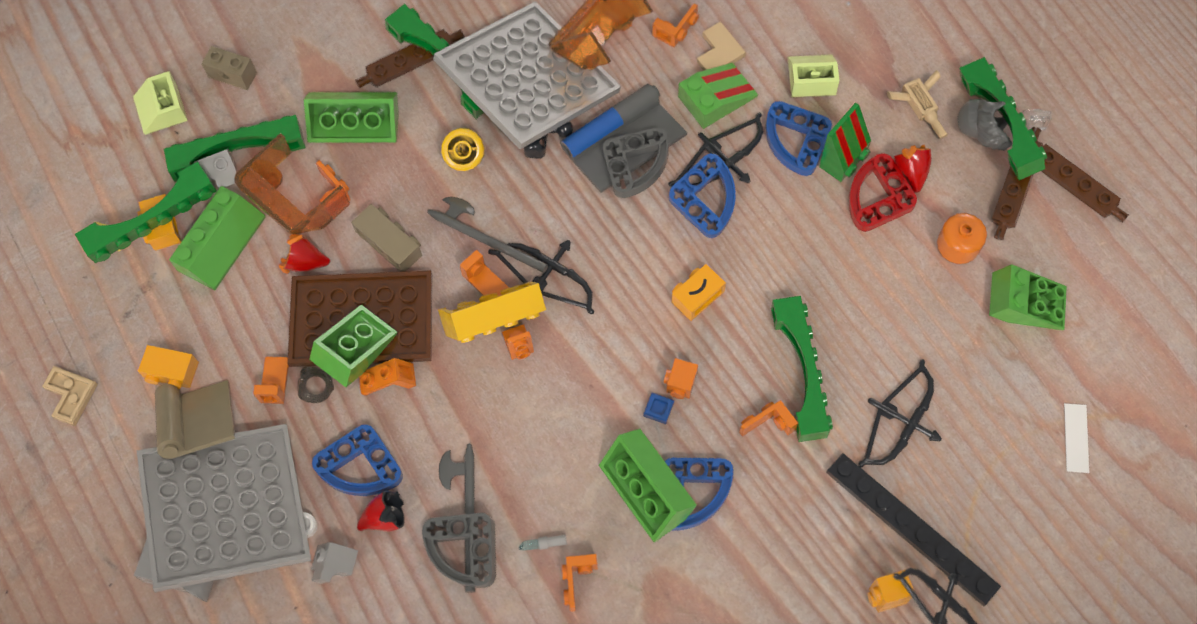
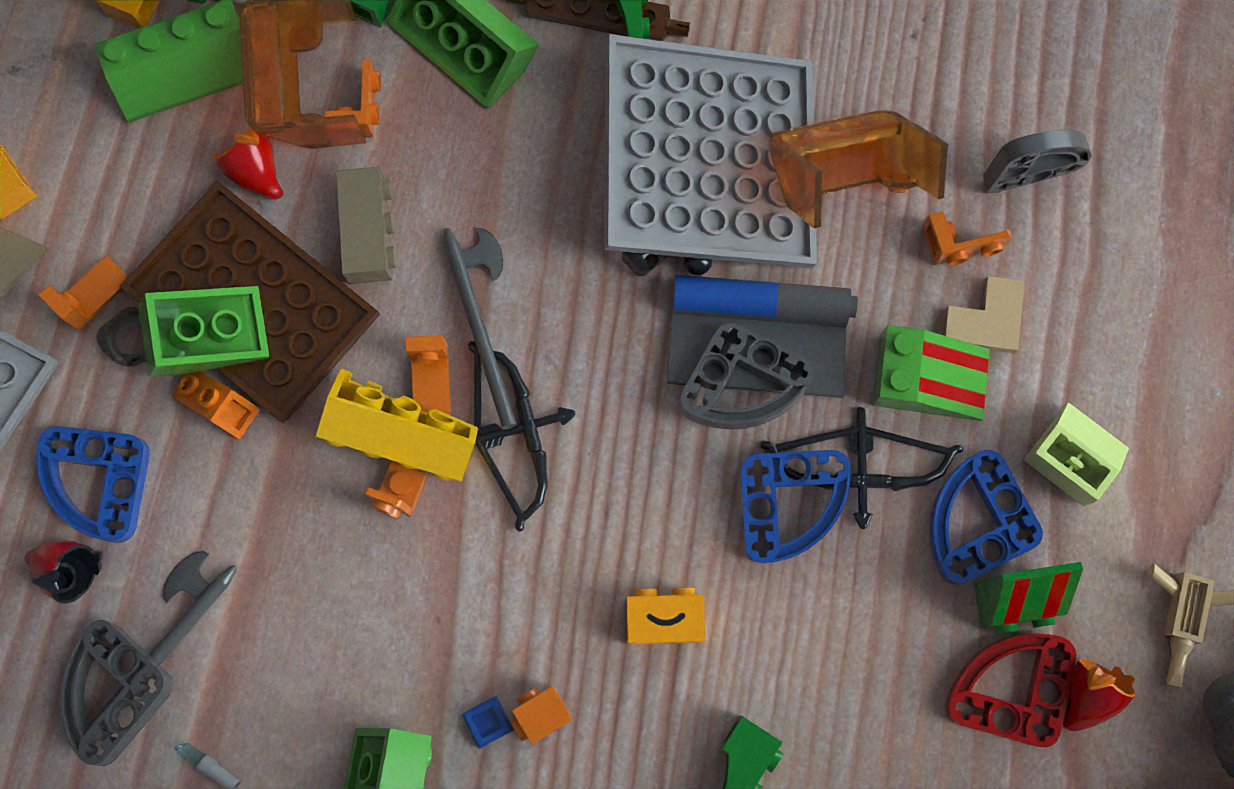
camera: 40 degrees right, 10 degrees up
yellow head [441,128,485,171] -> none

